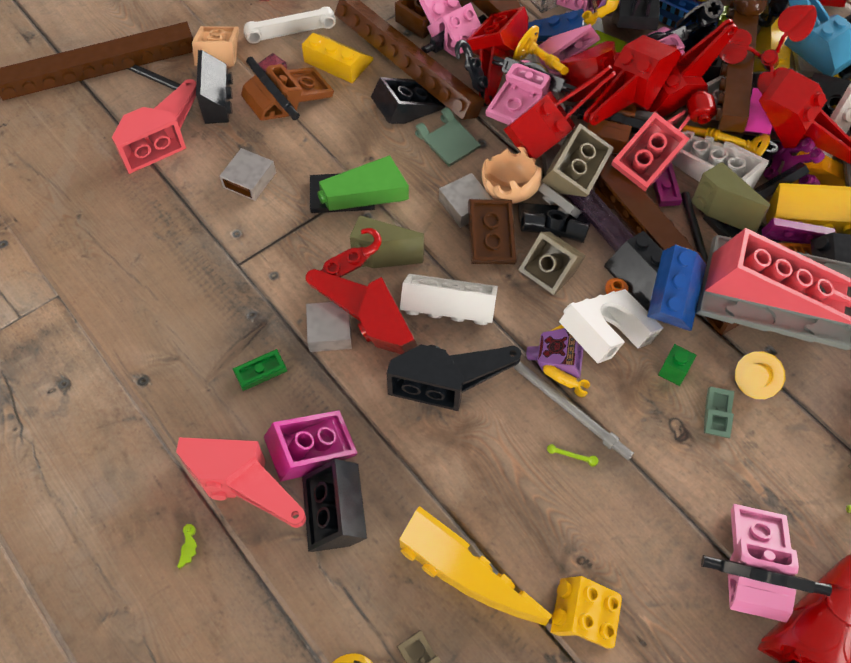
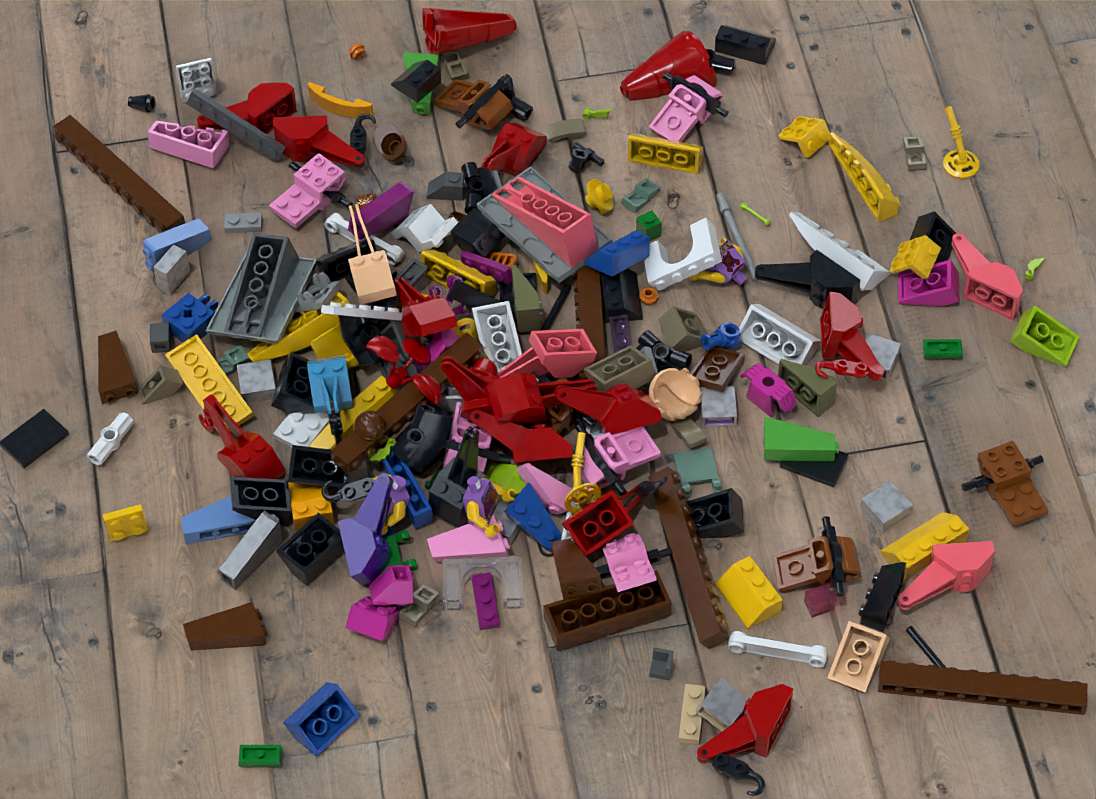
camera: 150 degrees left, 5 degrees down
none -> black piece [568,142,604,173]
none -> yellow slope [628,133,703,174]
none -> dark tan slope [670,416,707,449]
none -> blue connector [701,322,741,350]
none -> dark pink piece [740,363,796,417]
none -> white wedge [790,212,891,291]
none -> yellow slope [880,512,969,580]
none -> yellow bracket [890,235,941,279]
none -> dark orange piece [961,441,1049,527]
none -> lime slope [1009,305,1080,367]

